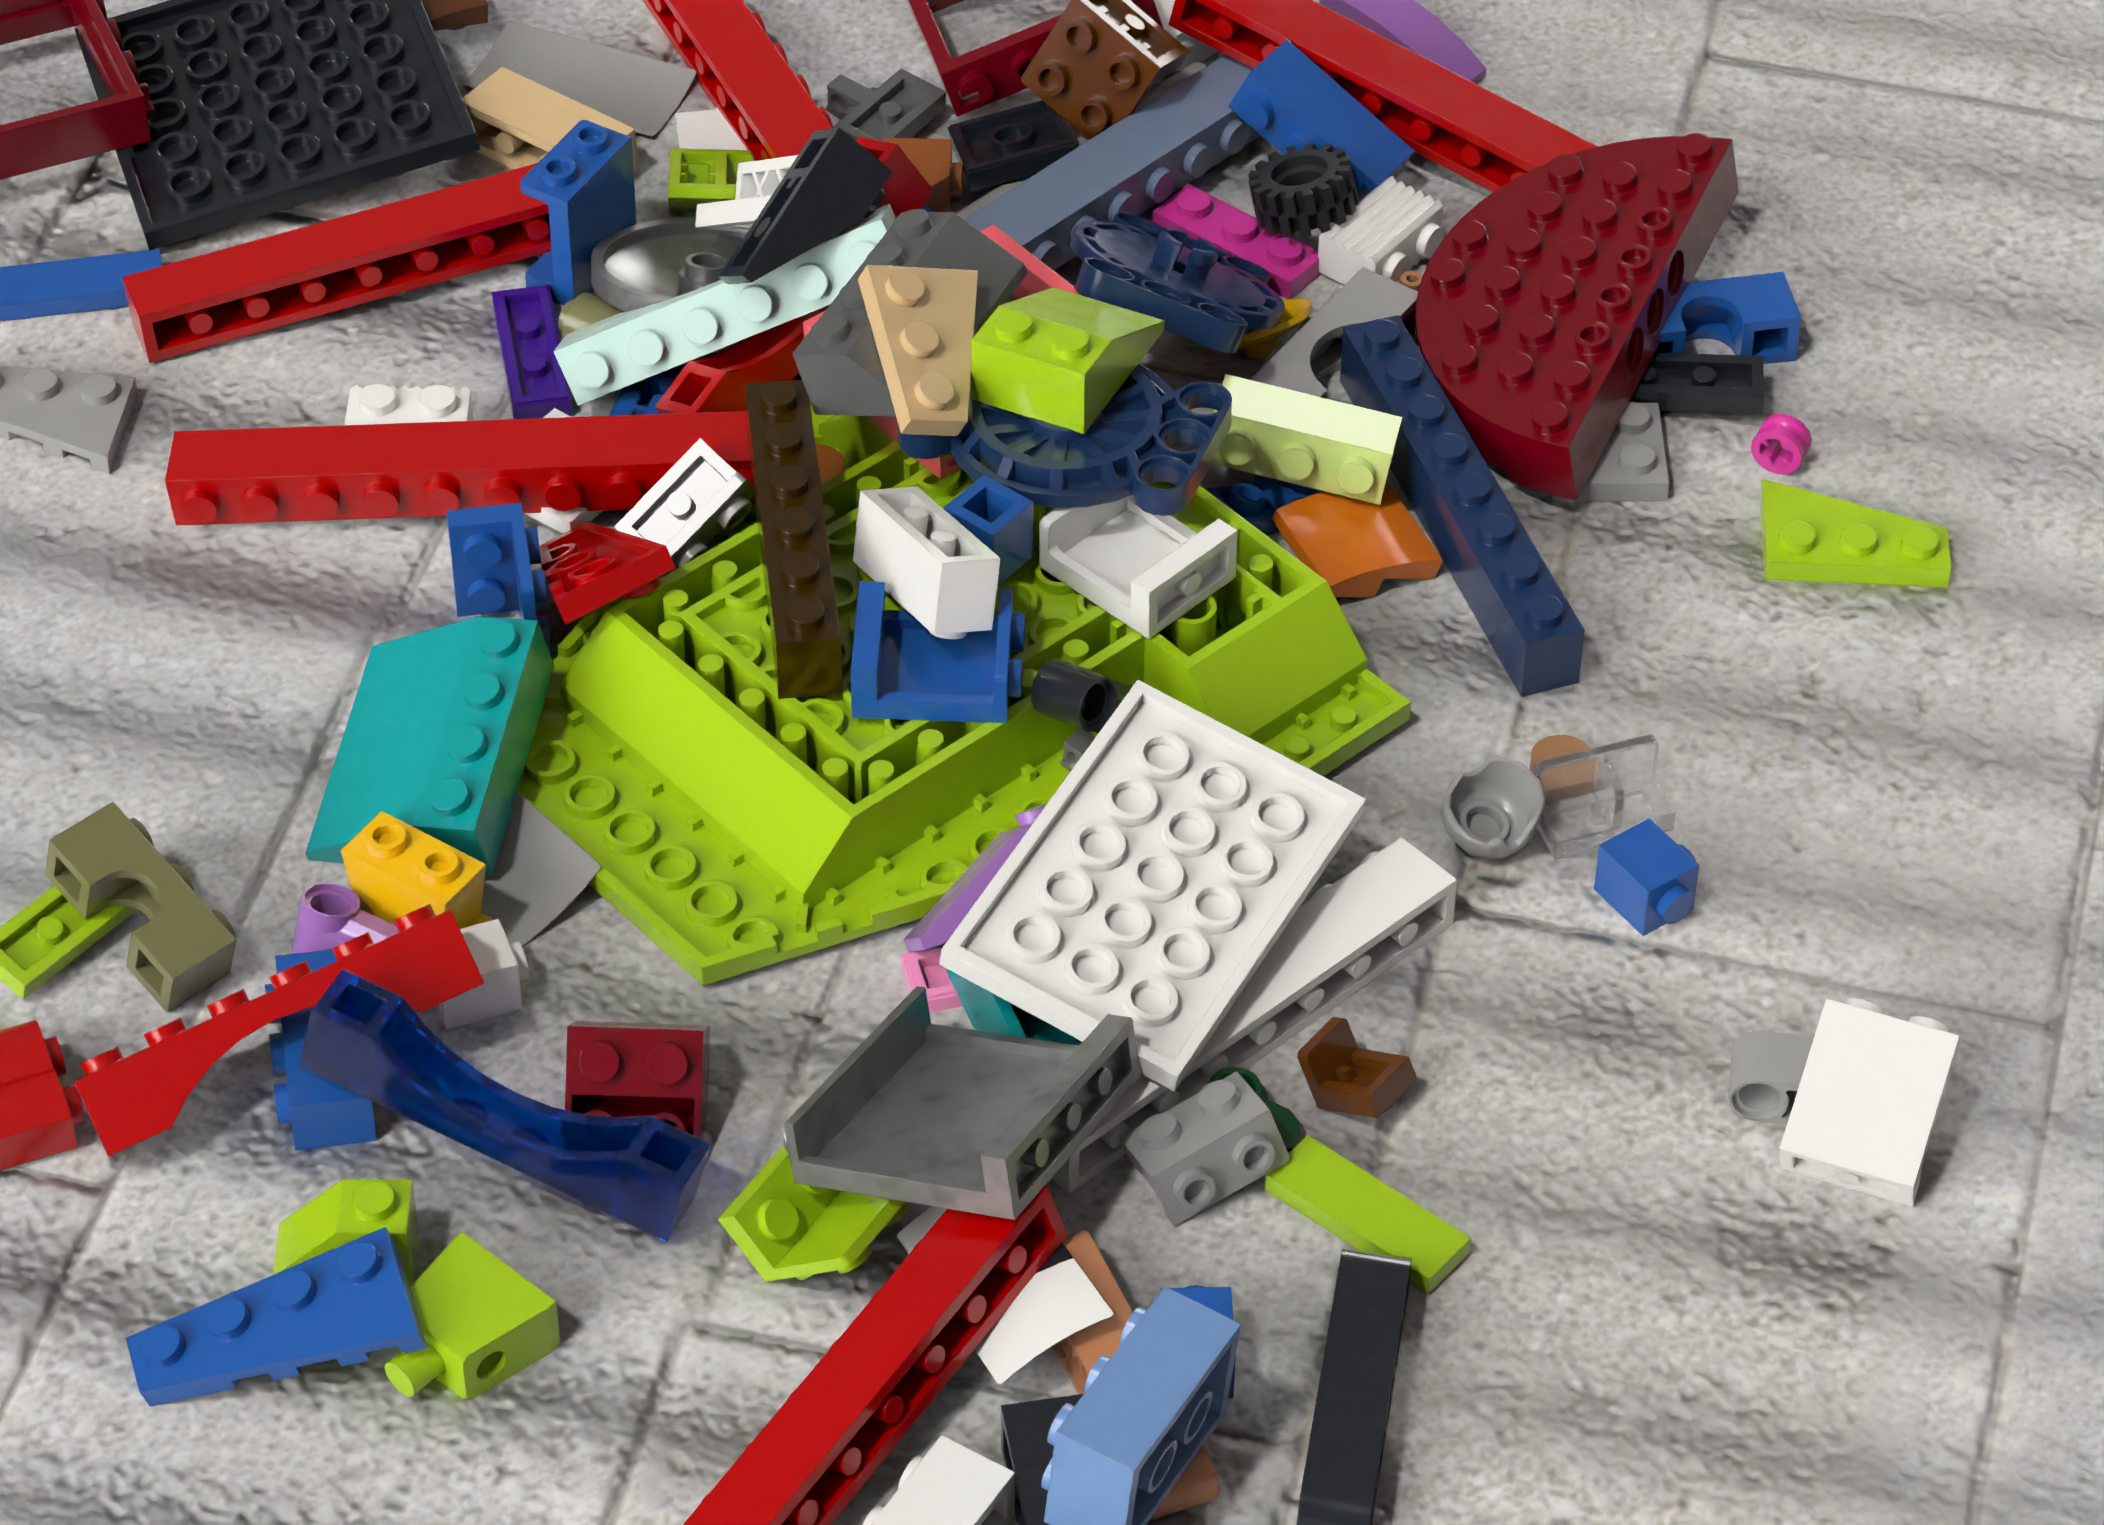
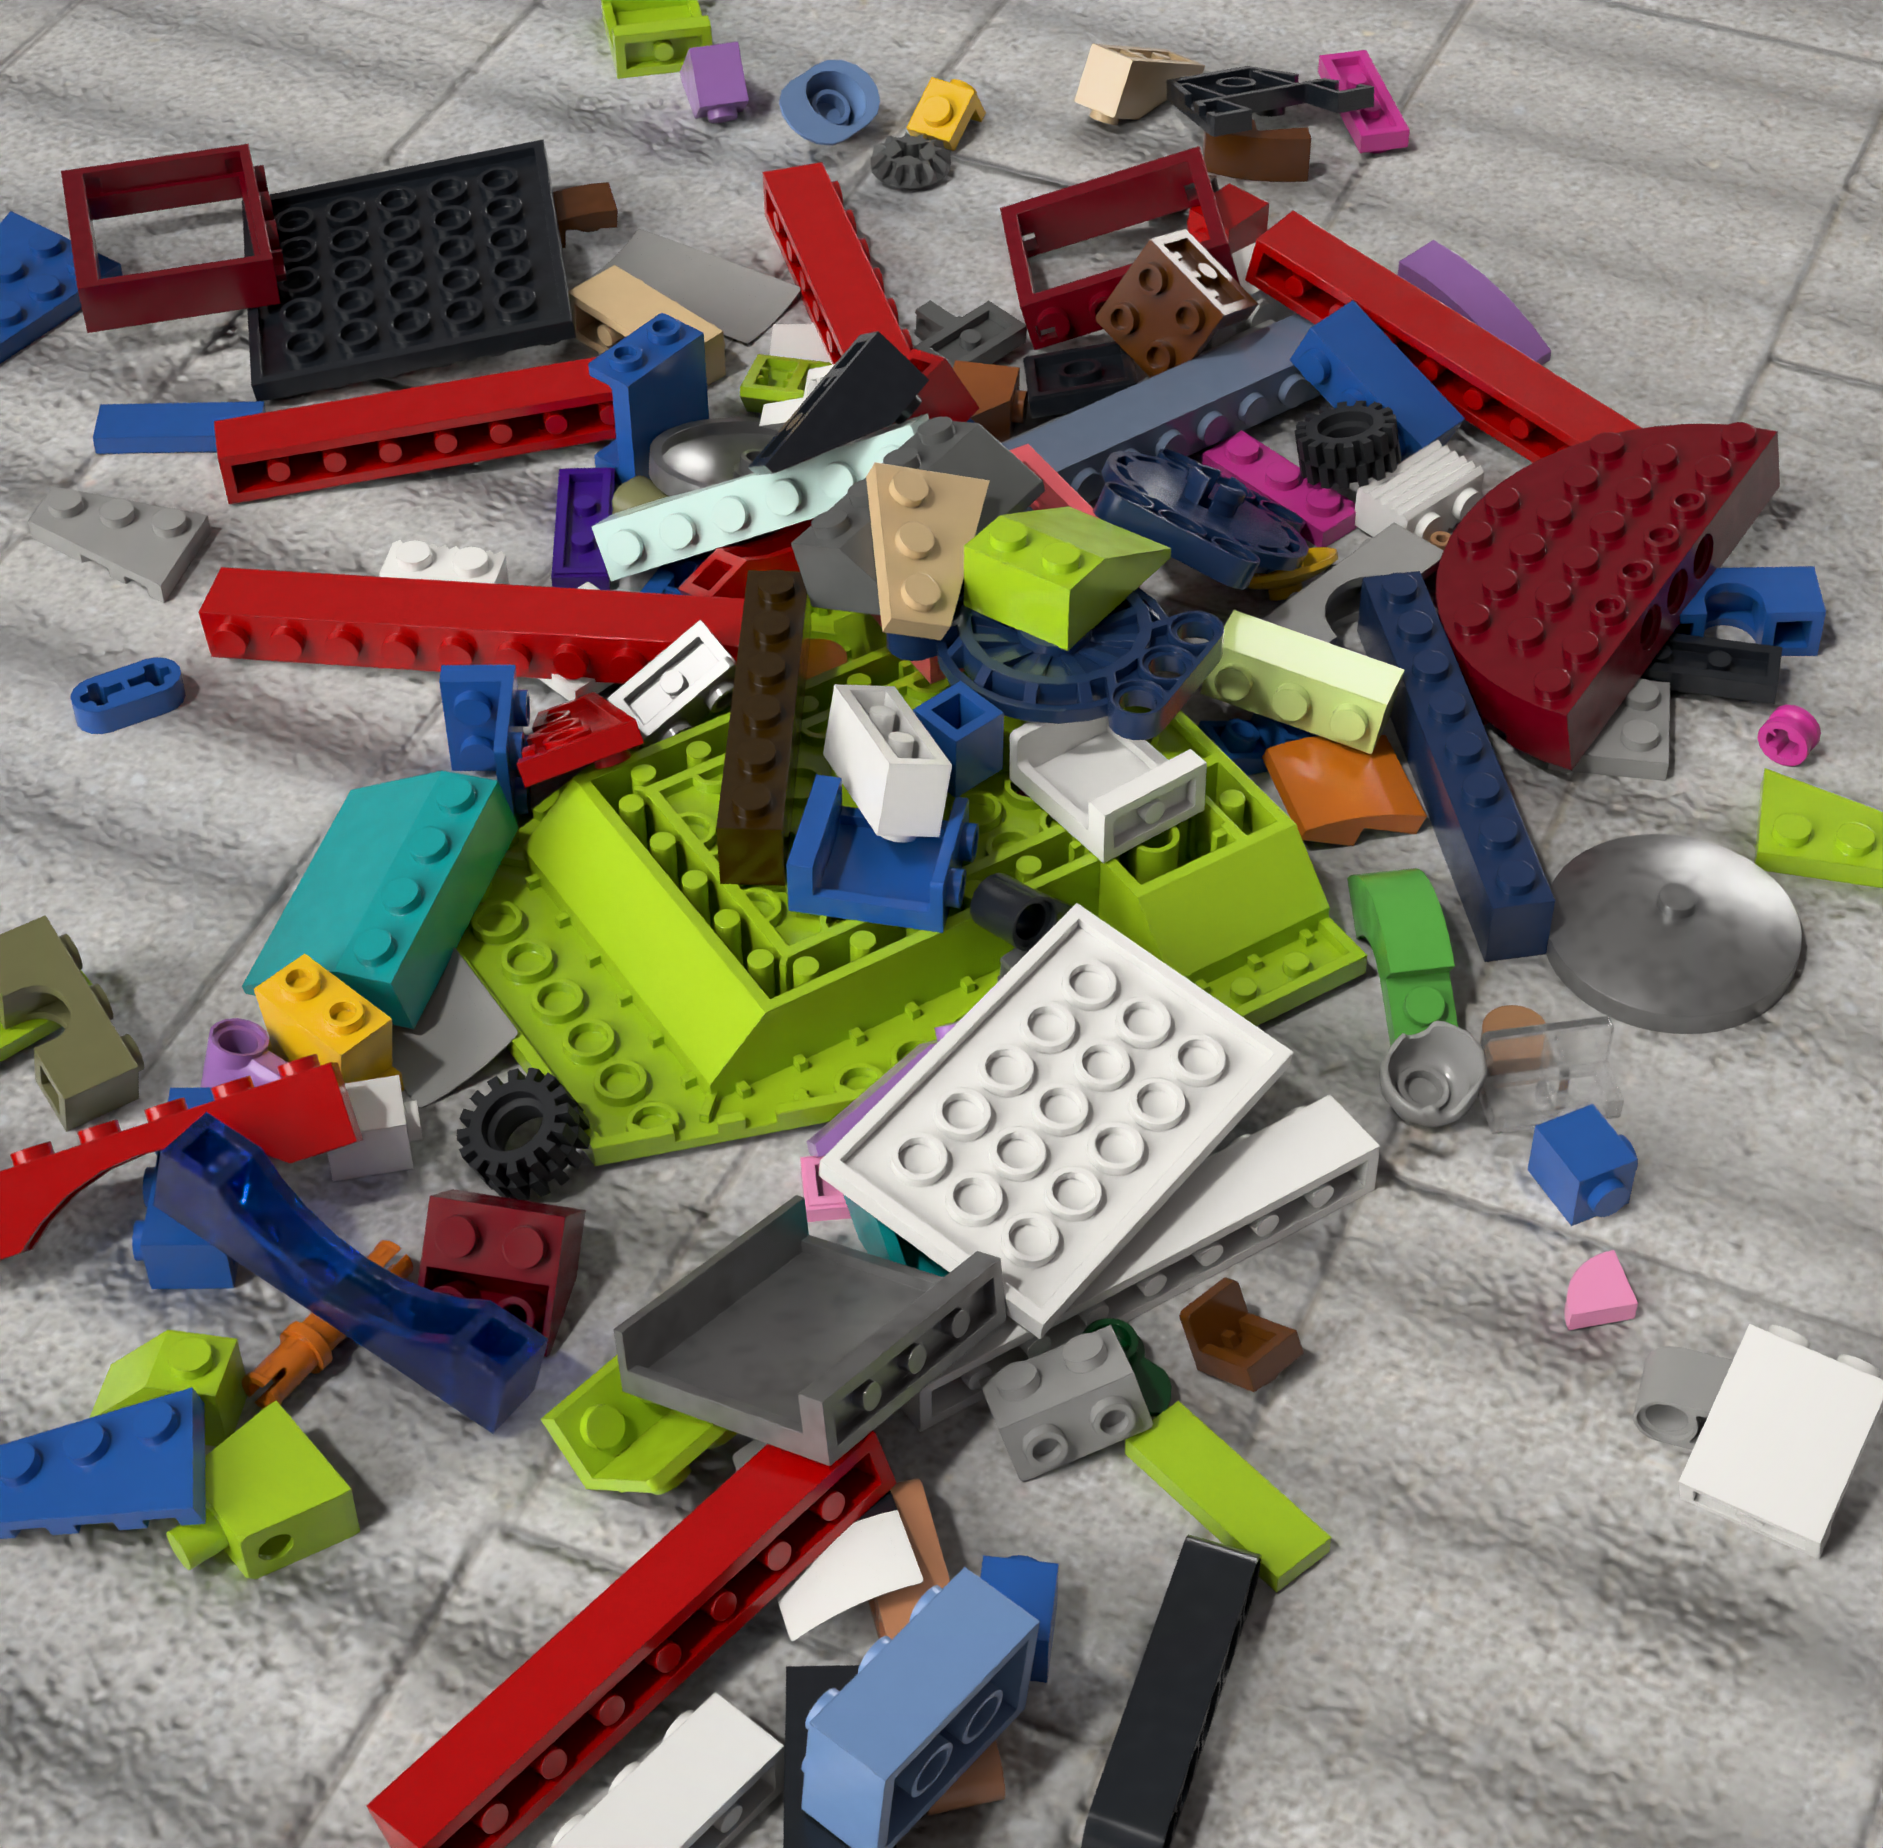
camera: 10 degrees right, 0 degrees up
none -> blue beam [70,657,186,734]
none -> orange pin [242,1240,413,1409]
none -> black tyre [457,1068,591,1200]
none -> bright green arch [1347,868,1458,1047]
none -> flat silver dish [1546,834,1802,1034]
none -> bright pink tile [1564,1250,1638,1330]

